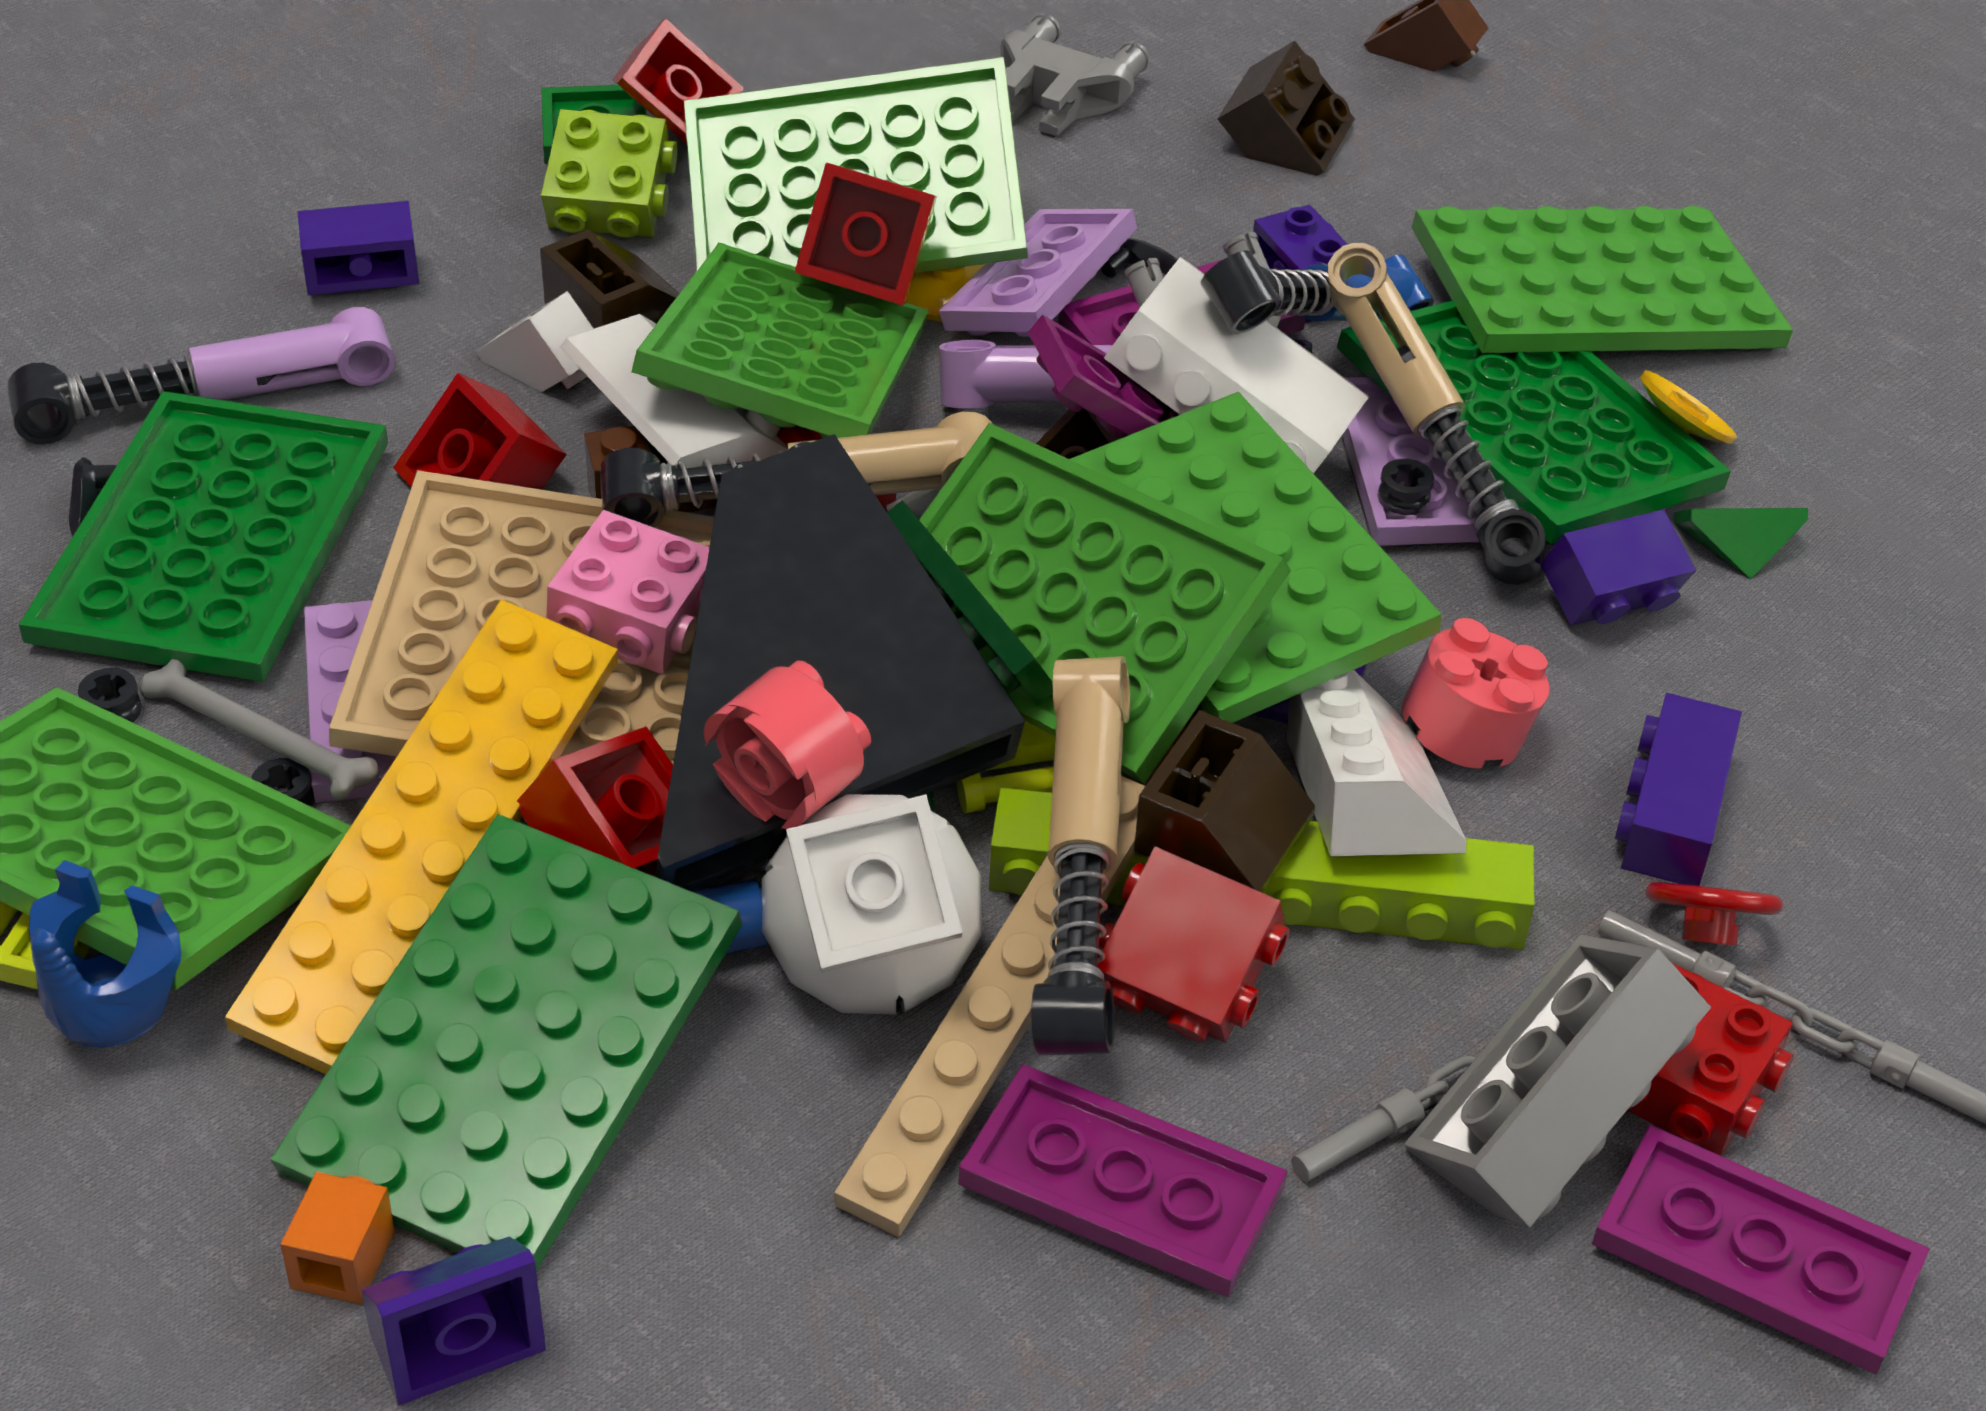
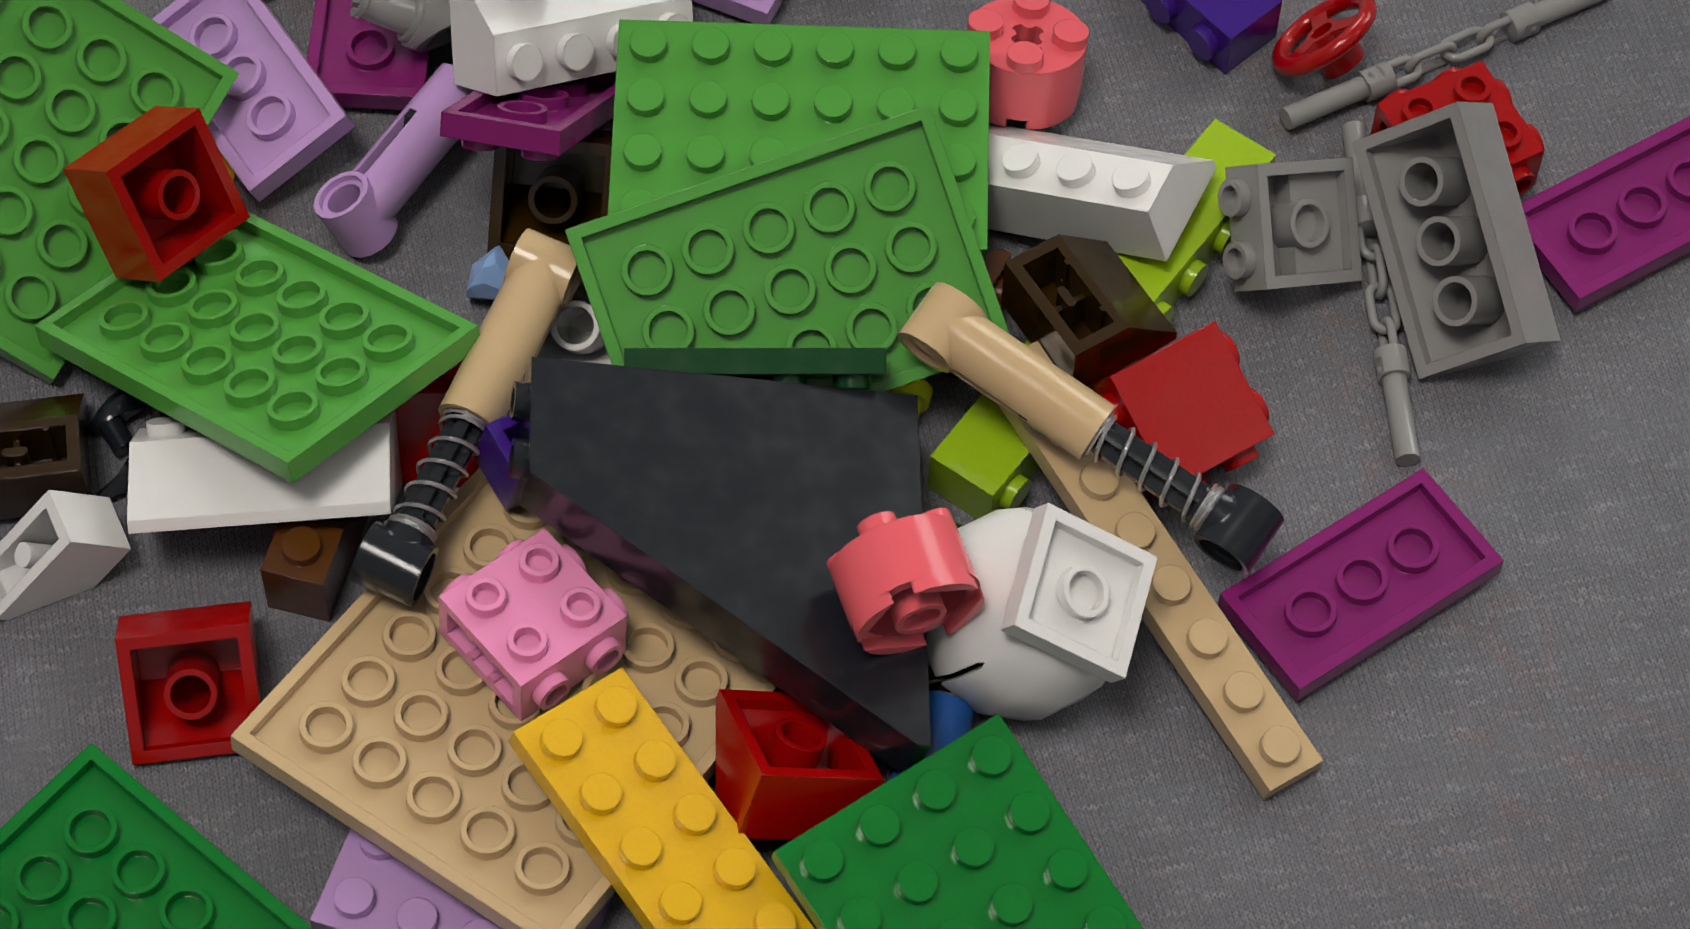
camera: 60 degrees left, 15 degrees up
none -> light grey plate [1218,157,1362,292]

